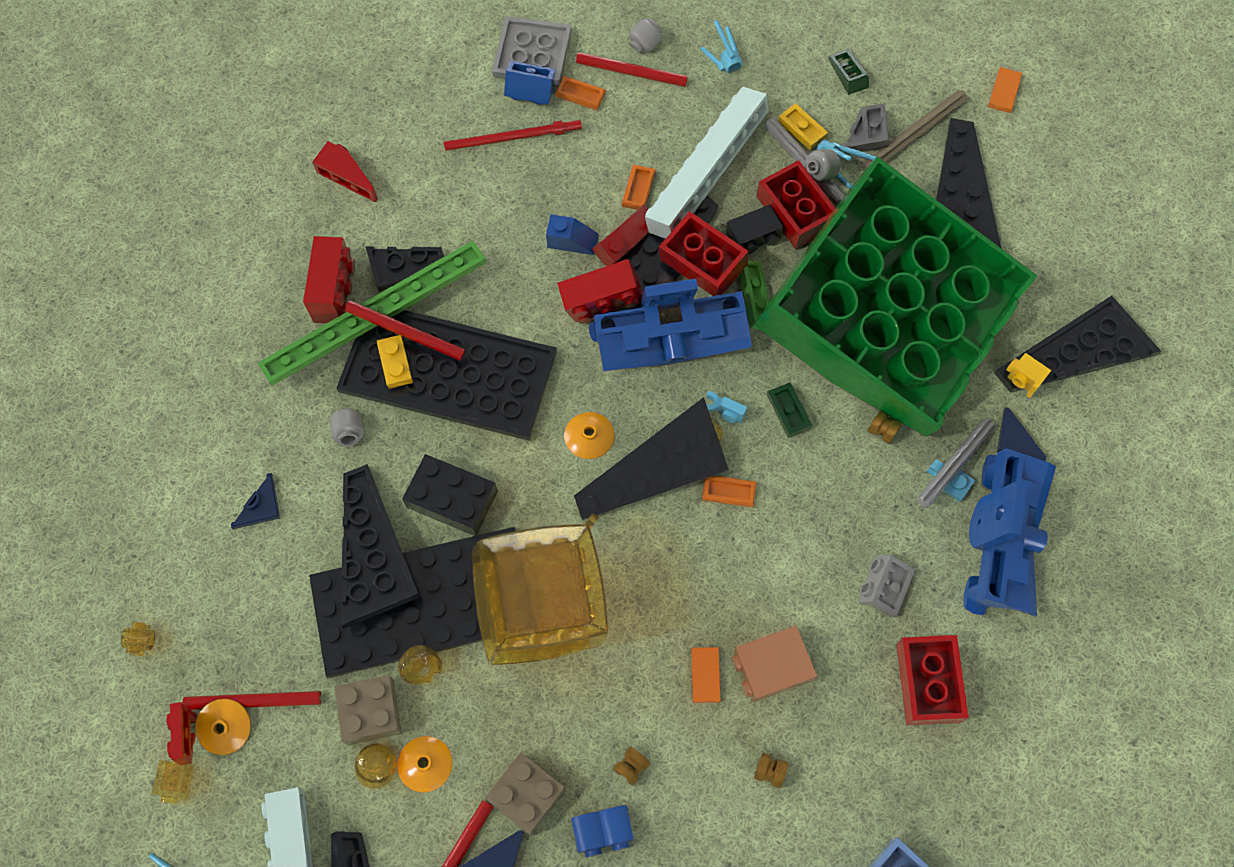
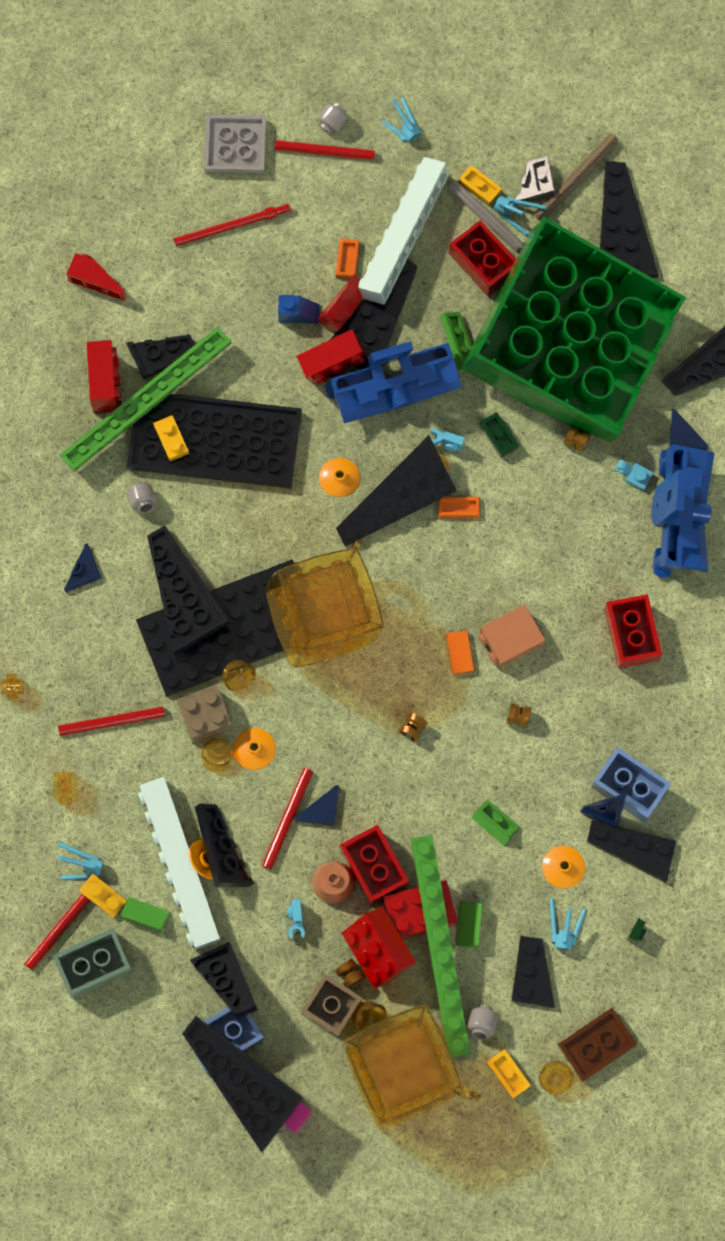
camera: 10 degrees left, 5 degrees up
red wing [166,702,197,766] -> none
light orange dish [195,699,251,755] -> none
red piece [345,300,465,361] -> none
black brick [402,454,498,536] -> none
dark tan brick [485,752,566,836] -> none
blue brick [504,61,556,105] -> none
orange tile [555,76,606,111] -> none
blue brick [571,805,634,858] -> none
red brick [659,211,748,296] -> none
black brick [726,204,783,254] -> none
light grey head [805,149,840,181] -> none
dark green slope [828,49,869,95] -> none
light grey bracket [858,555,915,617] -> none
light grey axle [917,418,995,508] -> none
orange tile [988,67,1022,113] -> none
yellow brick [1006,353,1051,398] -> none

